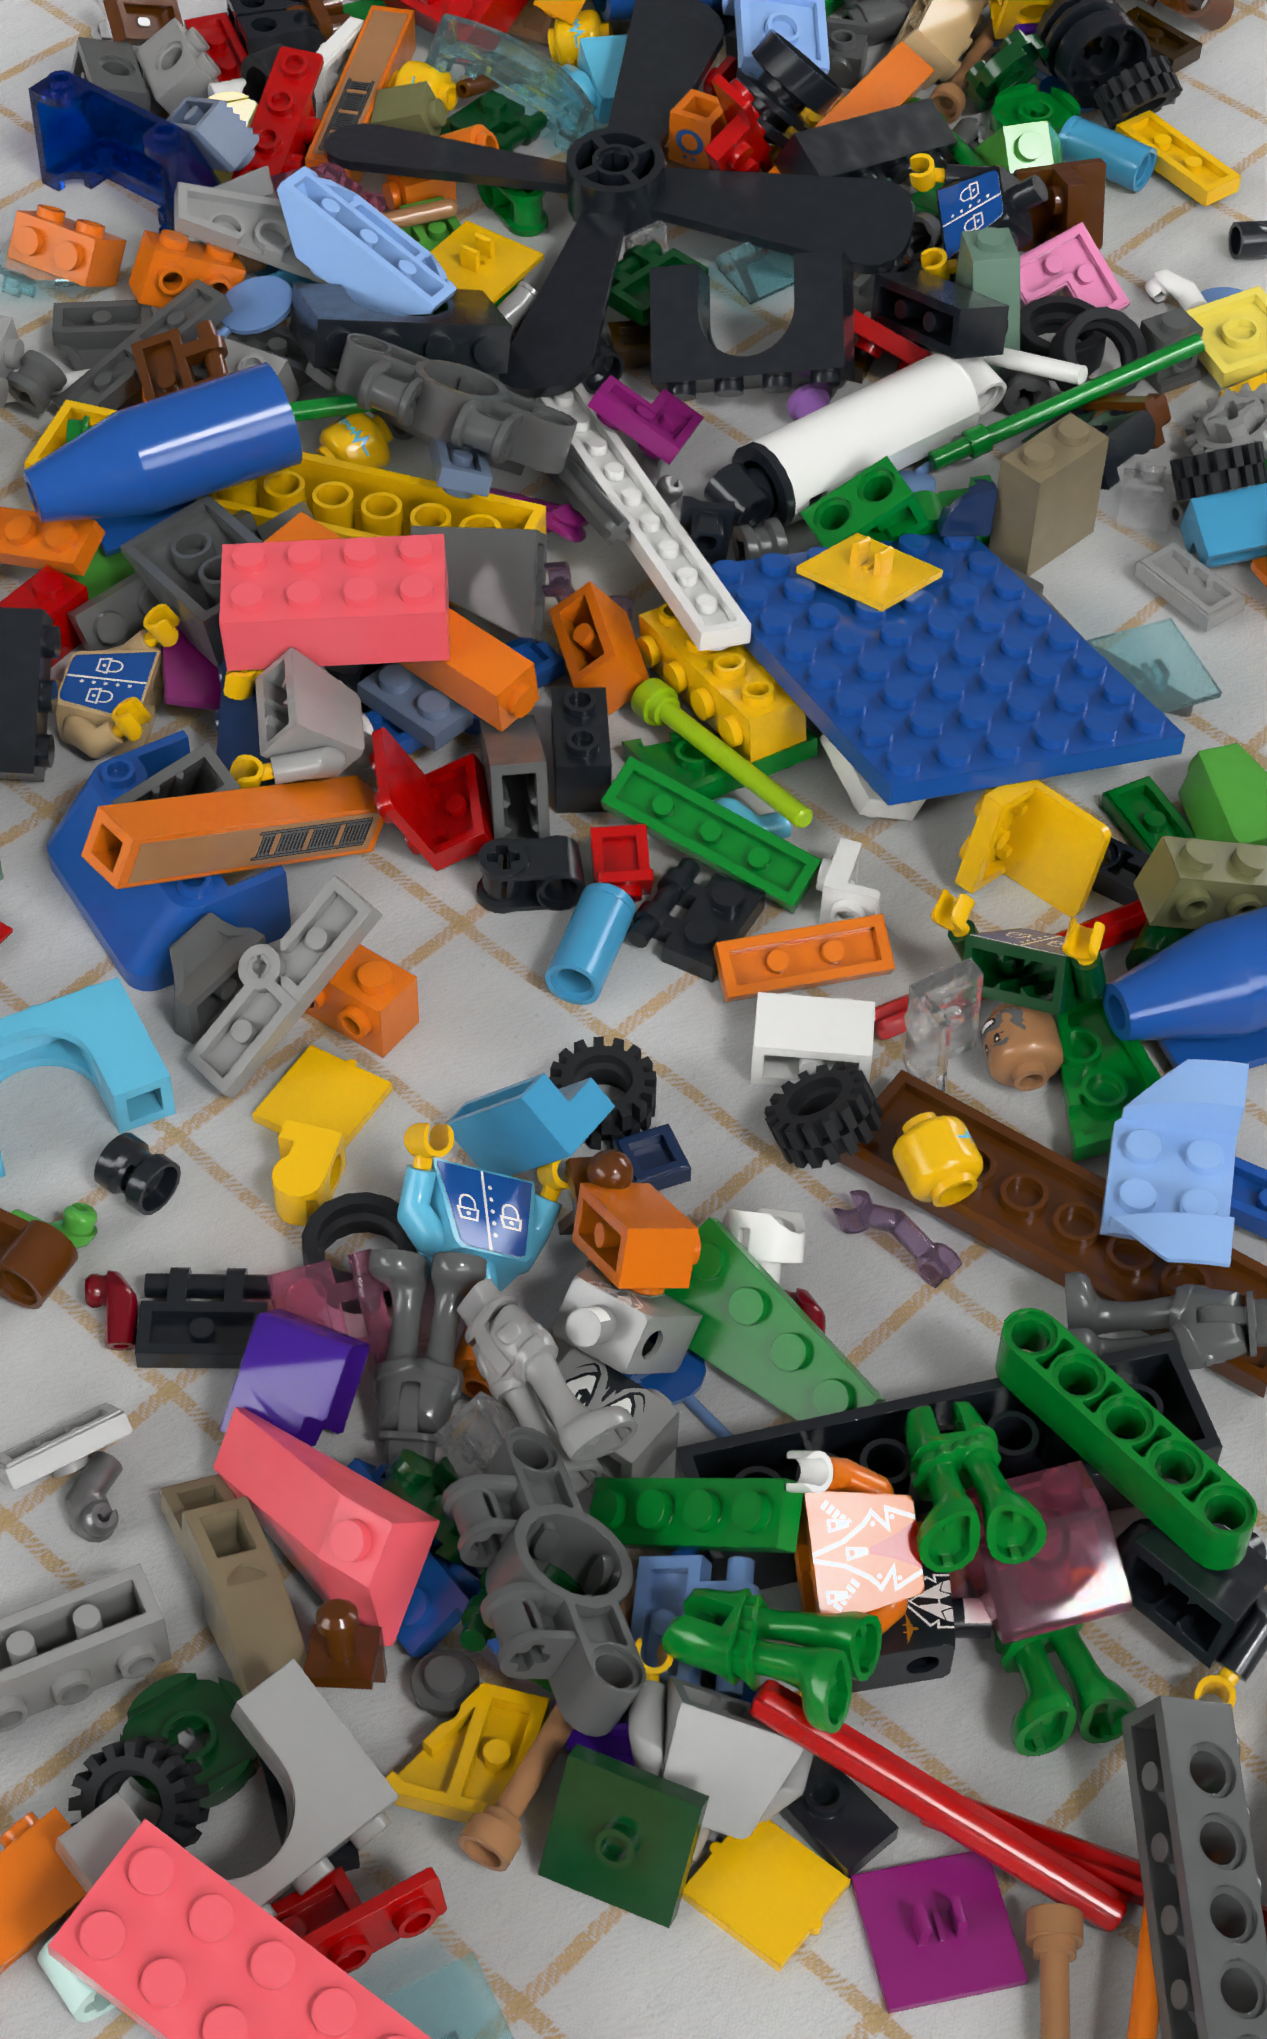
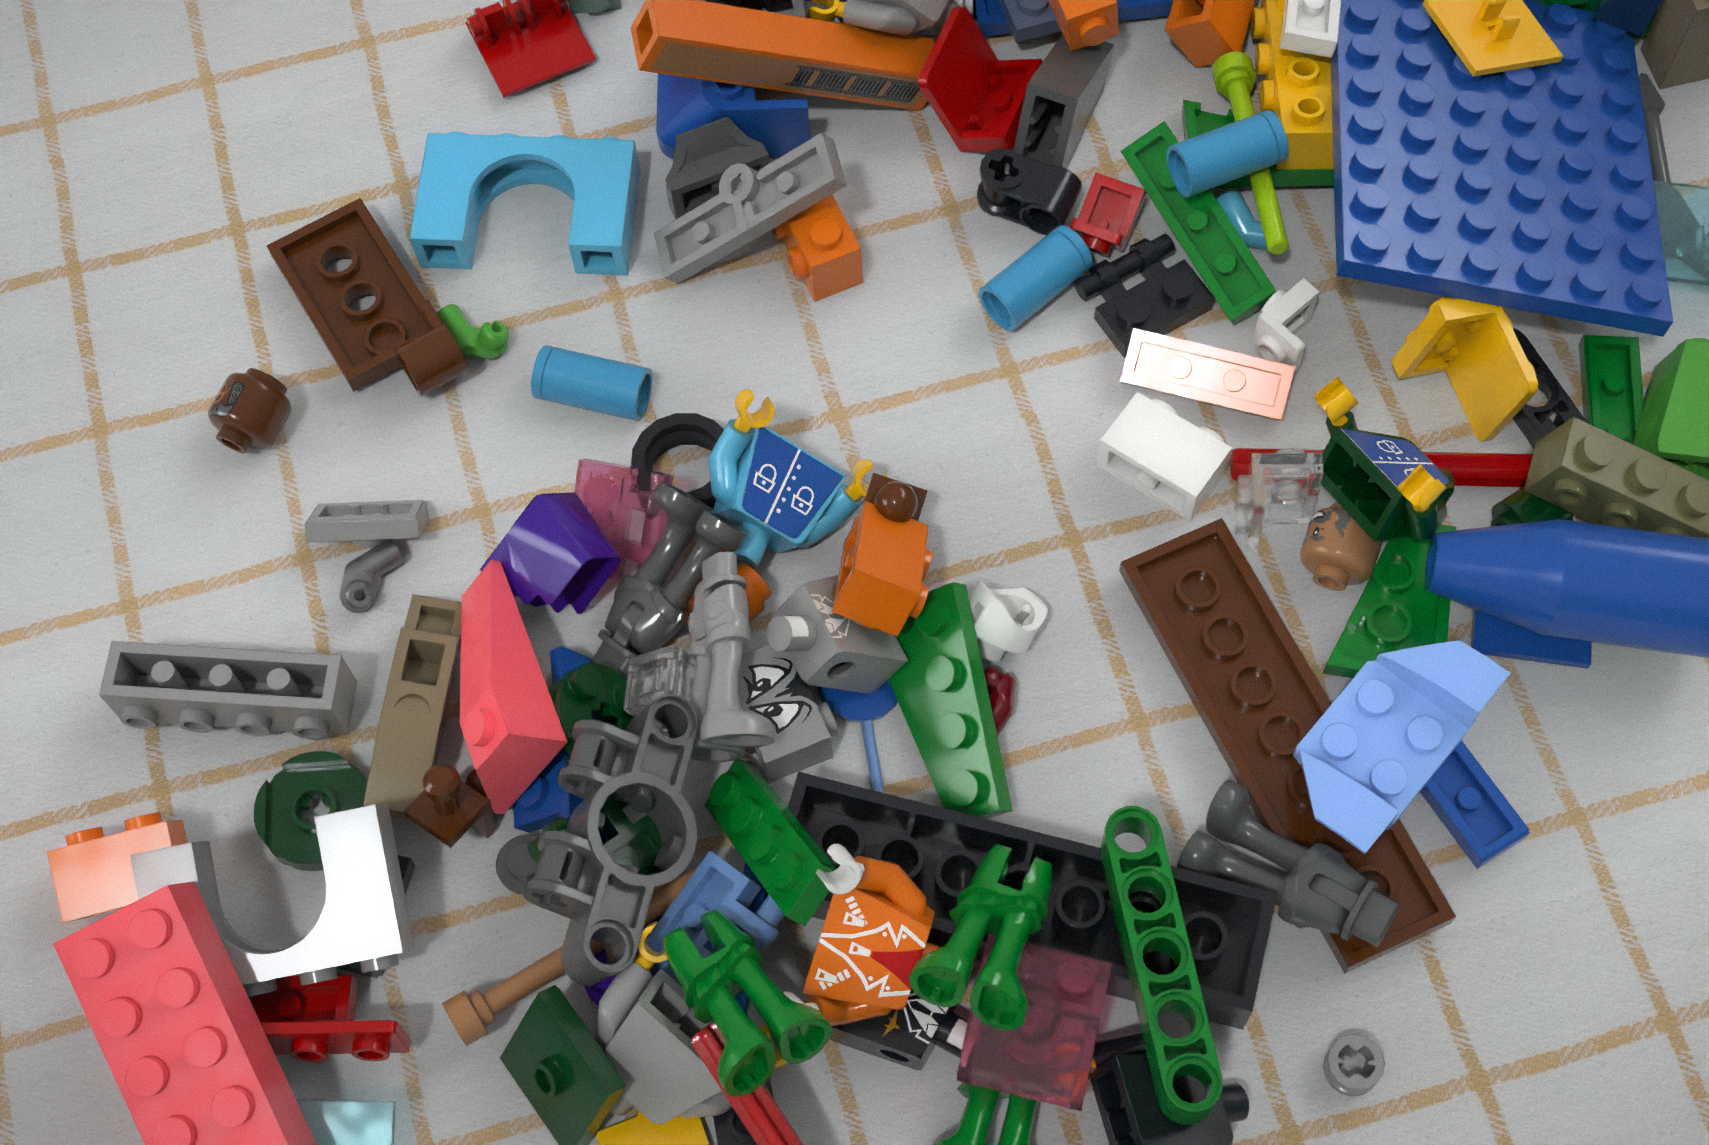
camera: 35 degrees right, 15 degrees up
black tyre [68,1735,210,1849] -> none
dark red arm [85,1270,138,1351] -> none
black wheel [94,1133,181,1215] -> none
black plate [135,1267,273,1369] -> none
yellow piece [252,1044,393,1149] -> none
yellow leg [271,1119,347,1226] -> none
yellow wing [385,1682,550,1824] -> none
dark azure piece [445,1073,615,1176] -> none
black tyre [549,1036,657,1150] -> none
black brick [551,687,612,813] -> none
dark blue tile [613,1123,691,1191] -> none
black tyre [764,1062,883,1169] -> none
clear purple arm [833,1190,962,1288] -> none
yellow head [892,1112,983,1207] -> none
none -> dark azure pin [531,345,653,422]
none -> dark azure pin [1166,110,1288,197]

